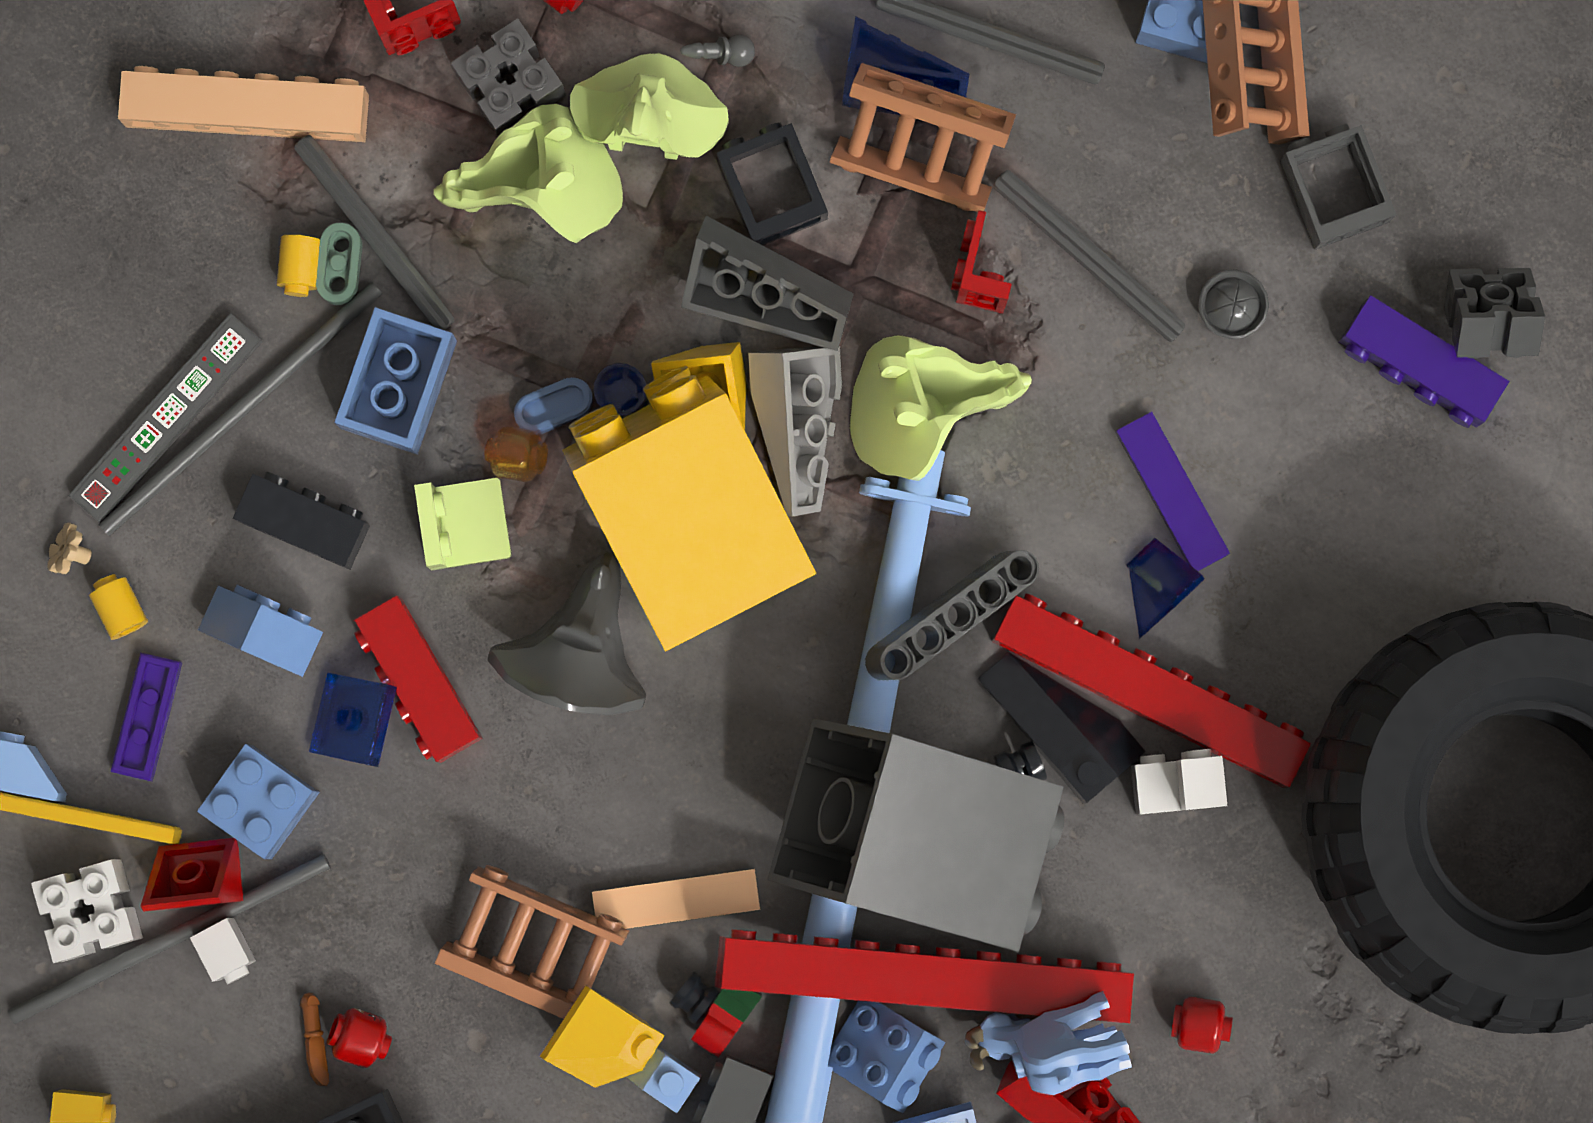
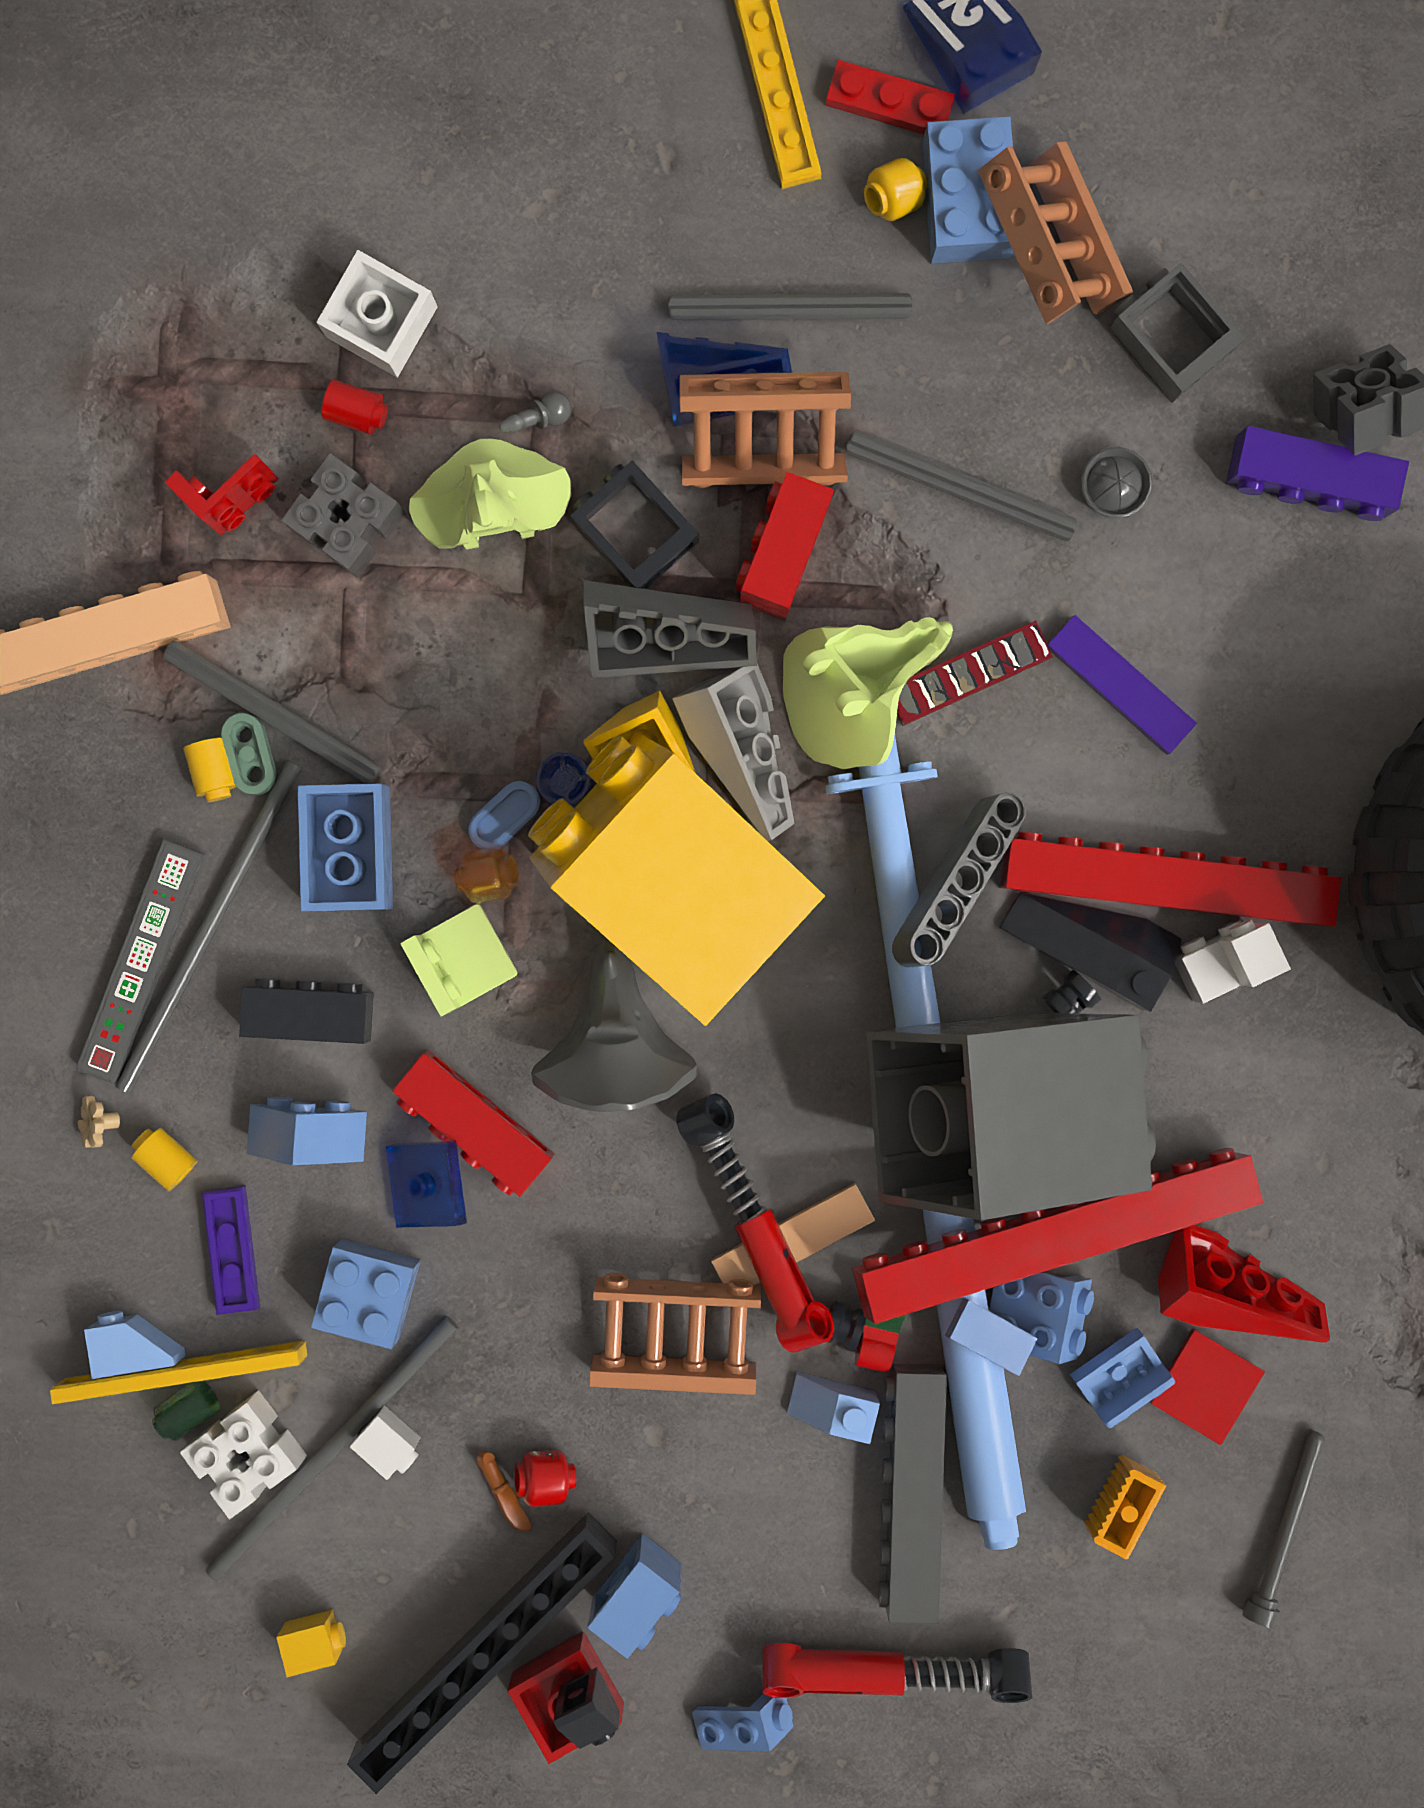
camera: 20 degrees left, 5 degrees up
red slope [140,838,243,911] -> none
yellowish green animal [434,104,623,243] -> none
yellow slope [540,986,665,1088] -> none
red bracket [951,210,1012,314] -> none
light blue animal [964,991,1132,1095] -> none
clear blue slope [1126,538,1205,639] -> none
red head [1171,997,1233,1054] -> none
none -> clear green brick [152,1380,220,1441]
none -> piece [676,1093,834,1353]
none -> red brick [735,472,834,621]
none -> tile [897,620,1053,726]
none -> medium blue tile [945,1298,1038,1376]

